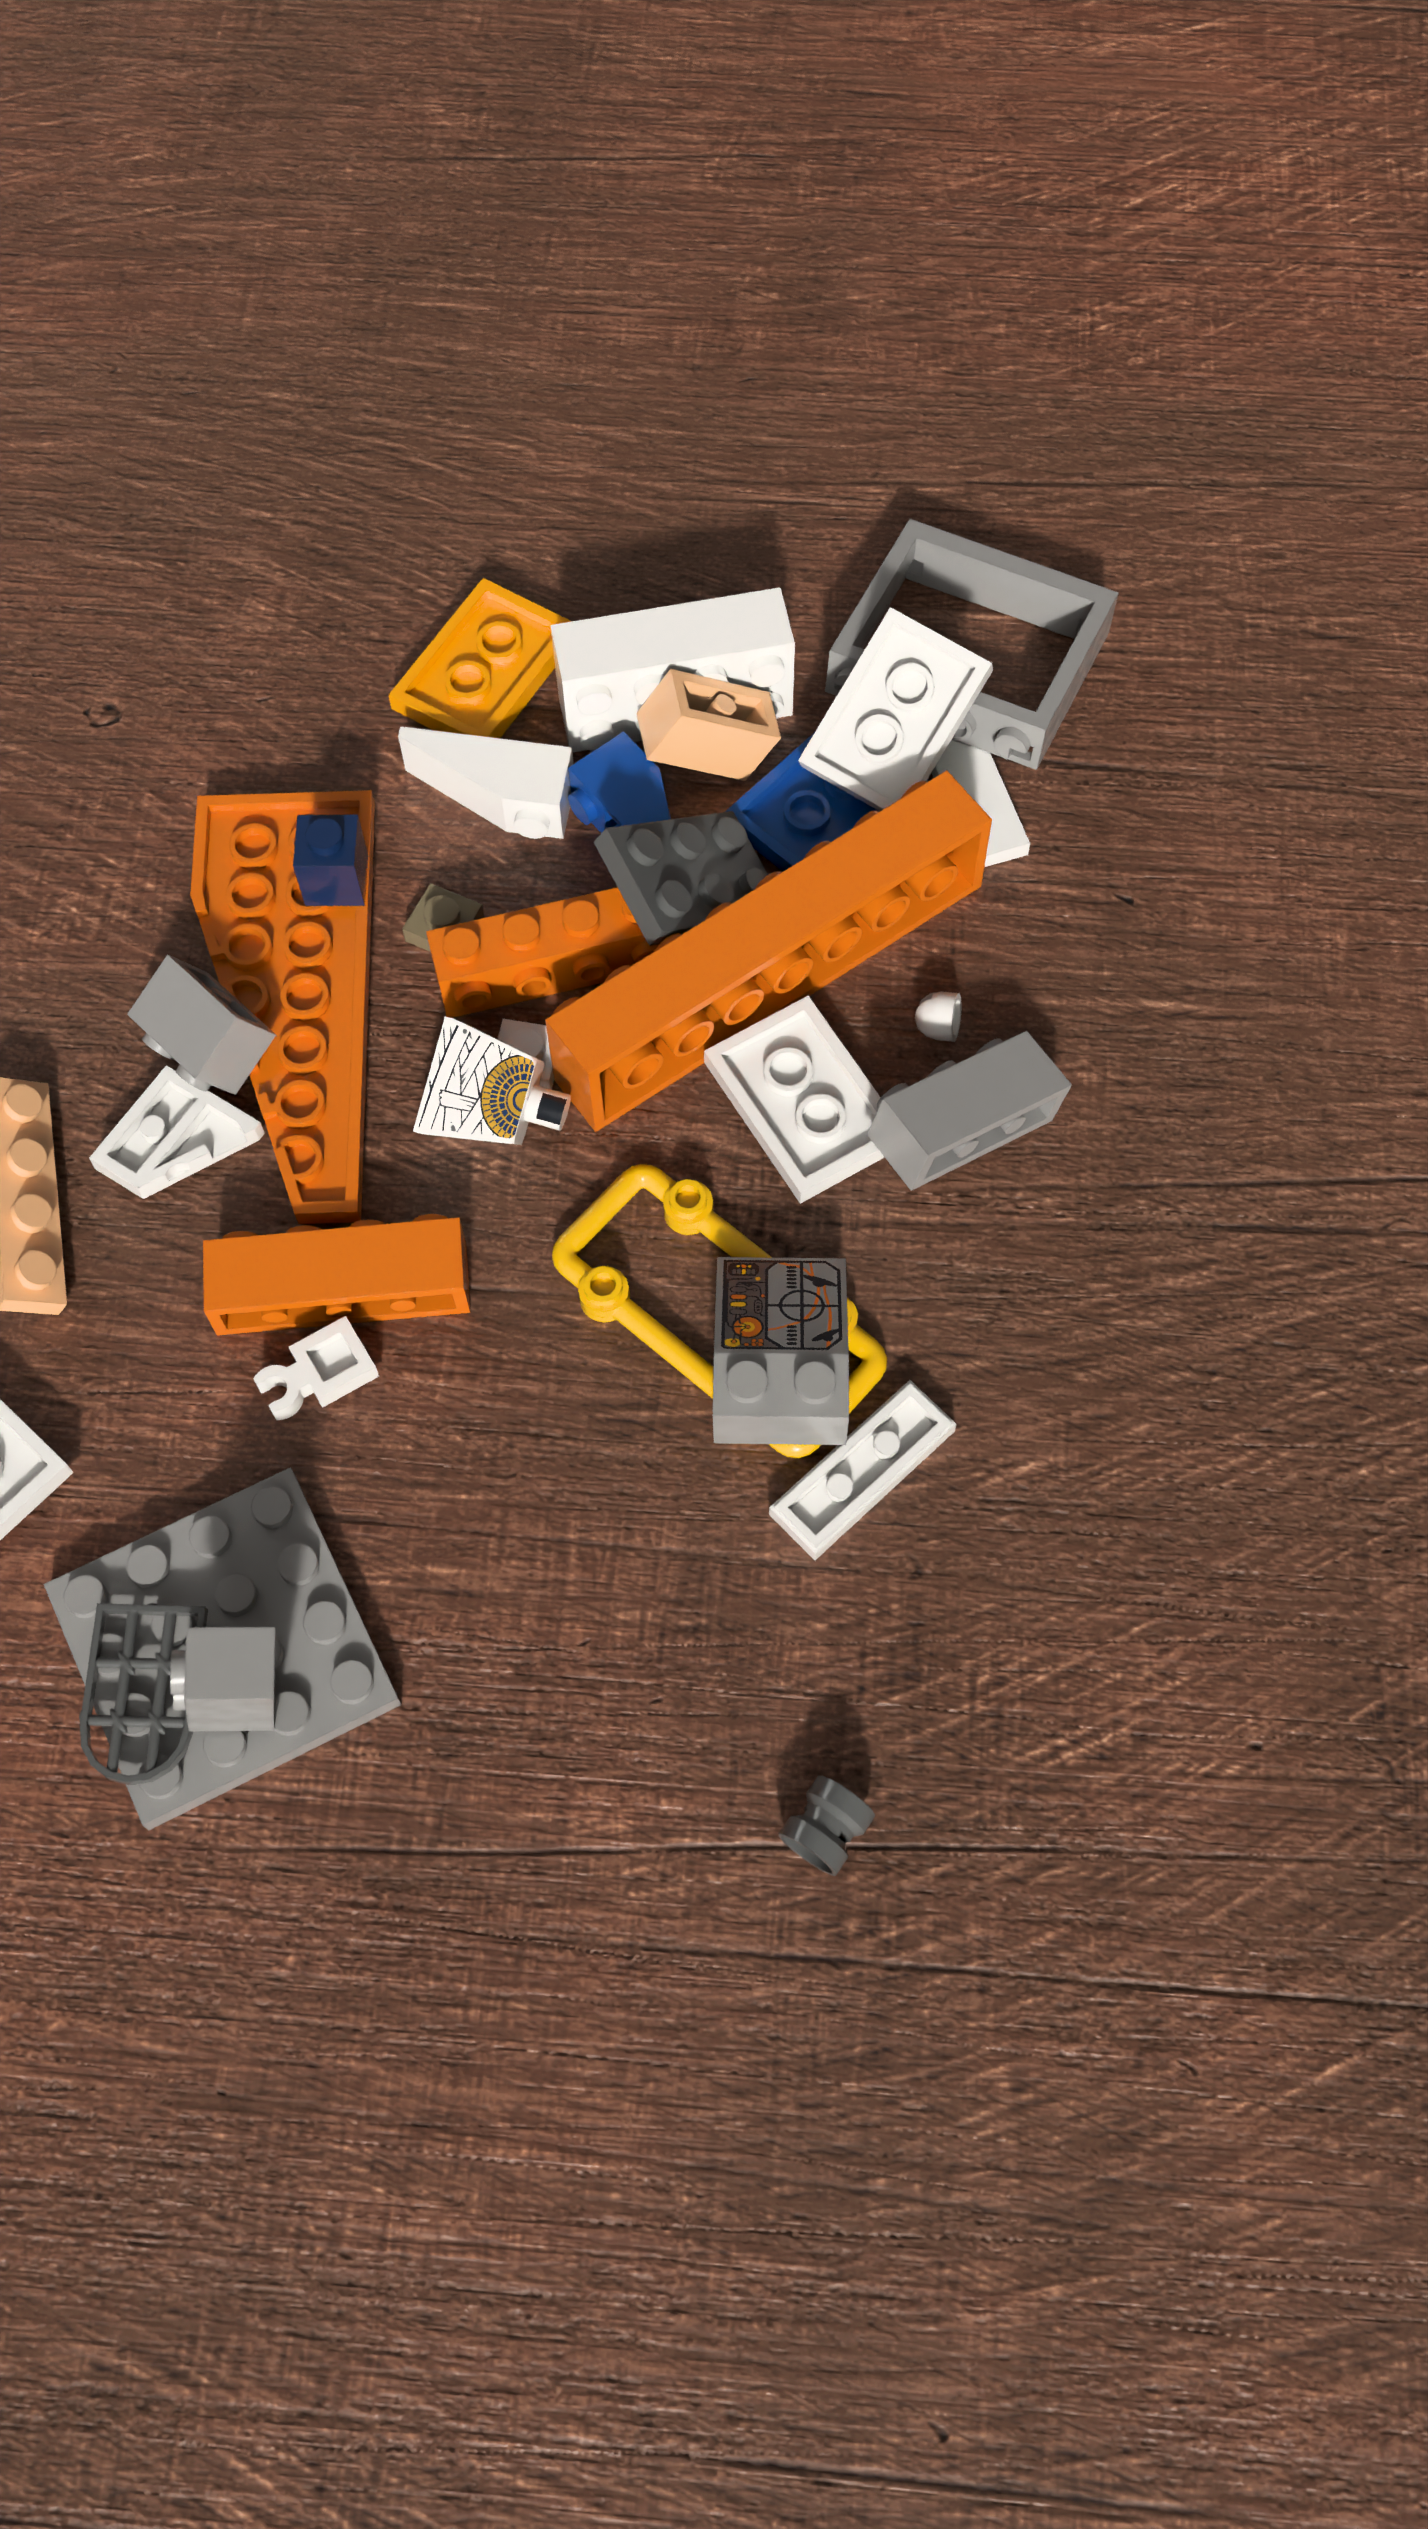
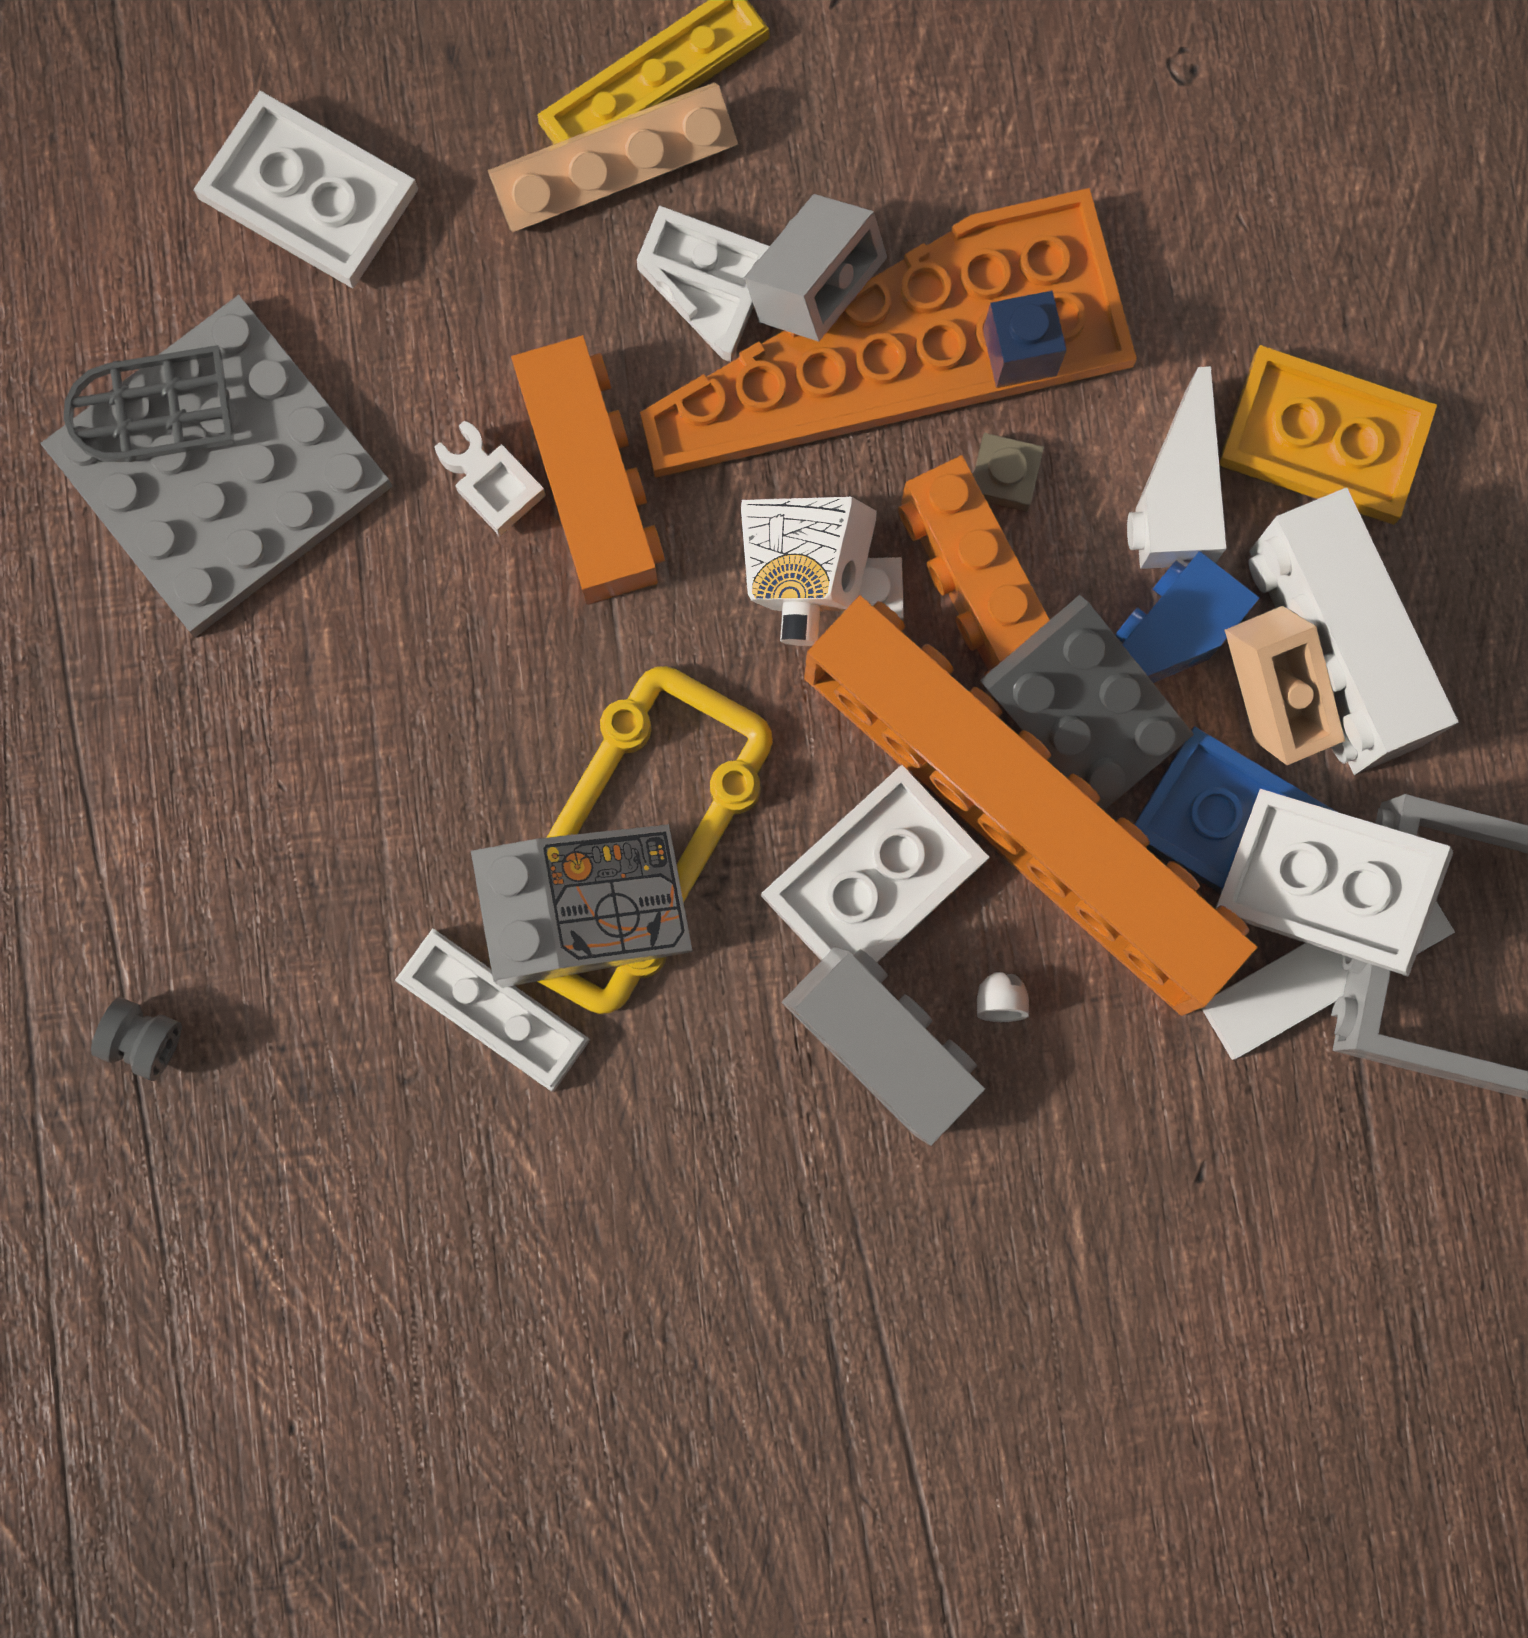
camera: 75 degrees right, 15 degrees up
light grey brick [170,1627,275,1732] -> none

